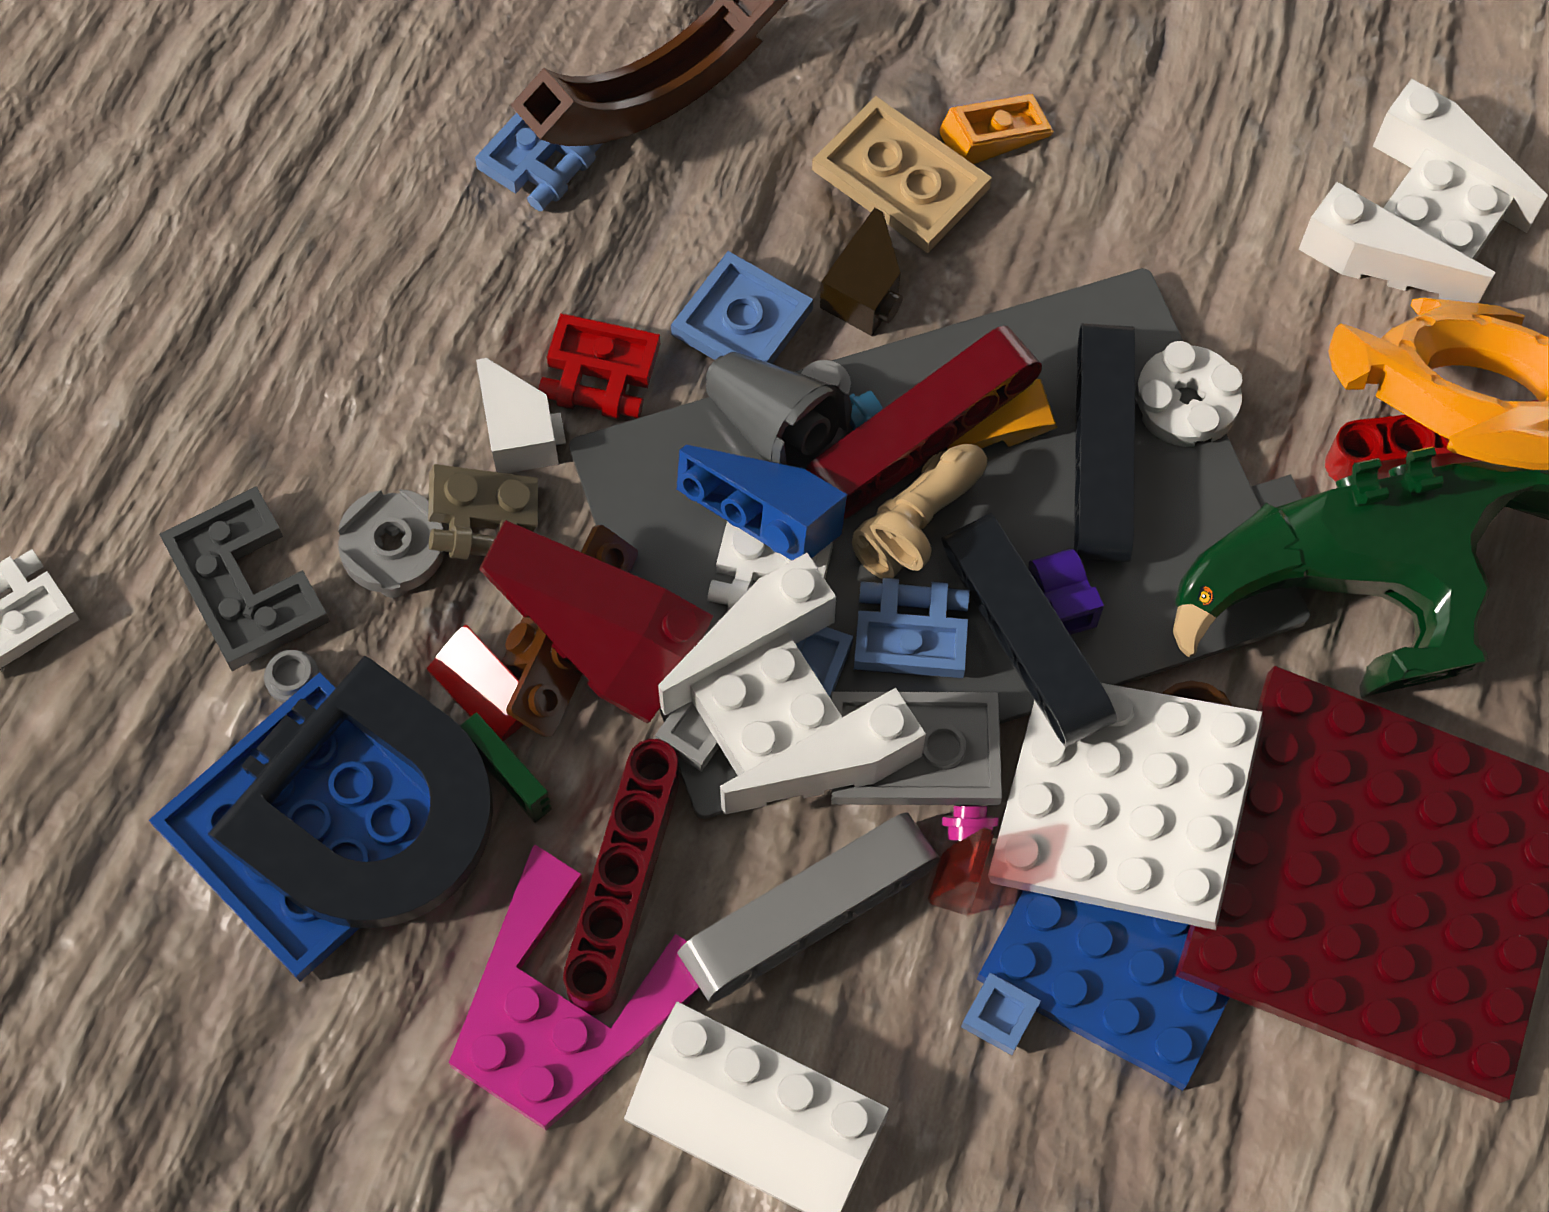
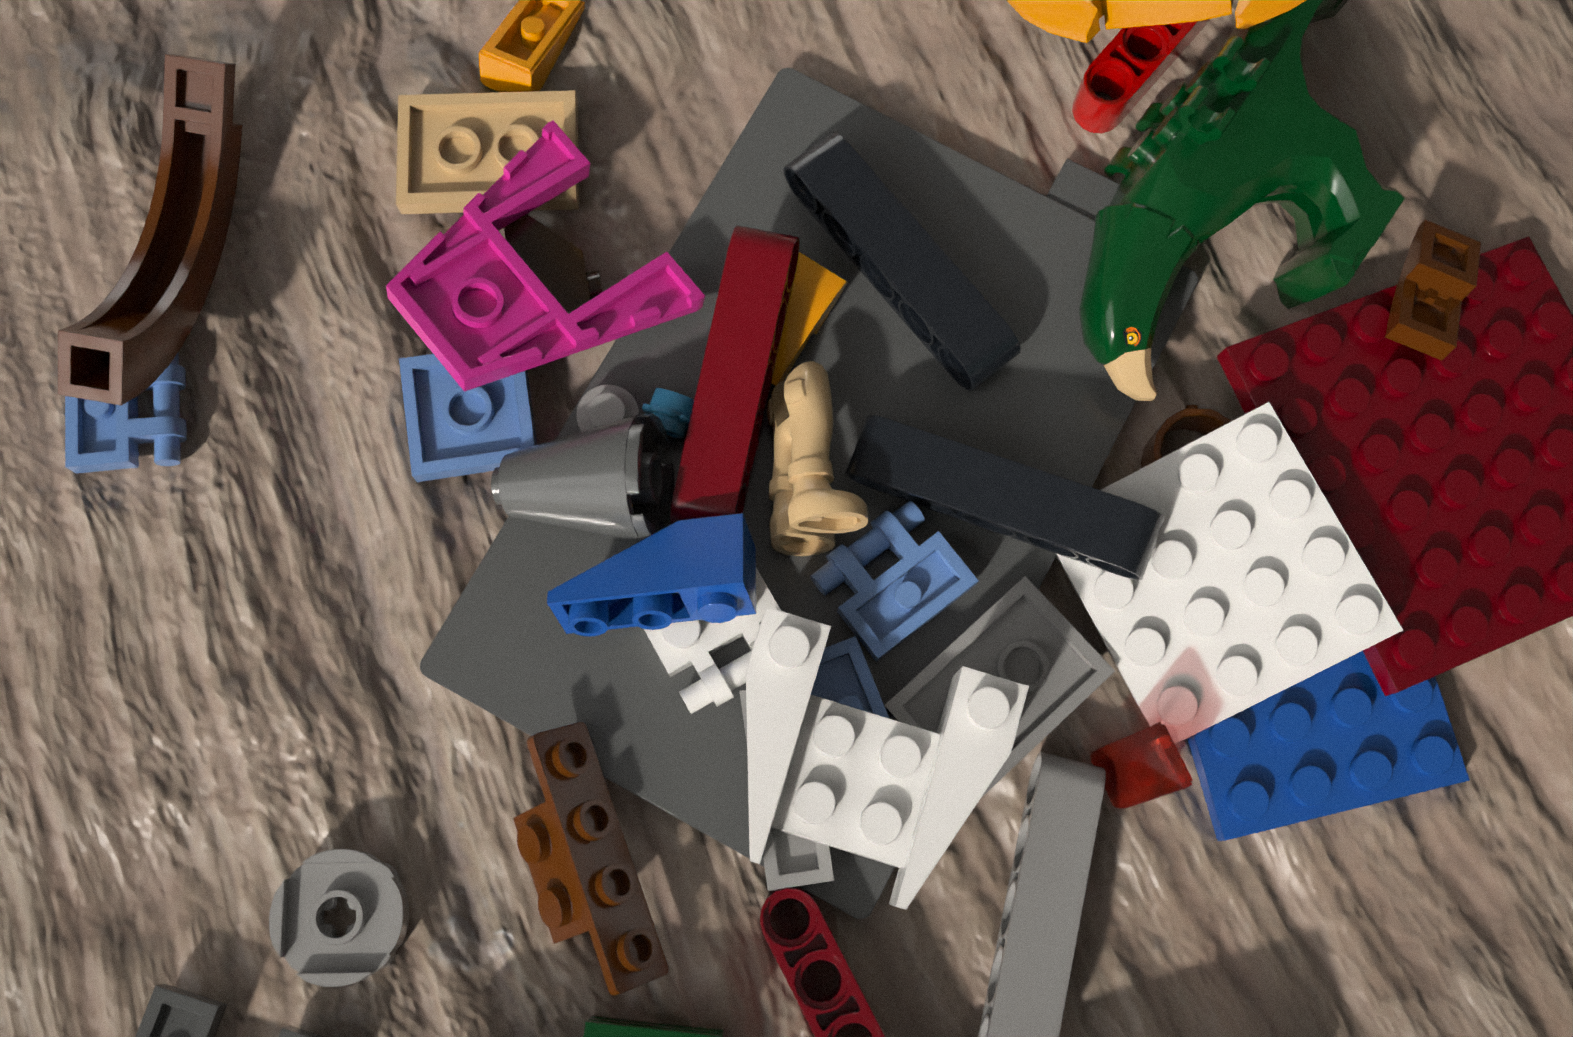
camera: 45 degrees left, 10 degrees up
slope [426,625,524,741] -> none
dark tan plate [428,464,538,560] -> none
white slope [476,358,566,474] -> none
dark red wedge [479,520,713,723] -> none
red plate [538,313,661,419] -> none
dark pink plate [942,805,998,841] -> none
medium blue plate [961,973,1041,1055] -> none
dark purple leg [1028,549,1104,635] -> none
white plate [1135,341,1243,447] -> none
none -> dark pink wing [386,120,705,392]
none -> reddish brown slope [1385,219,1481,360]

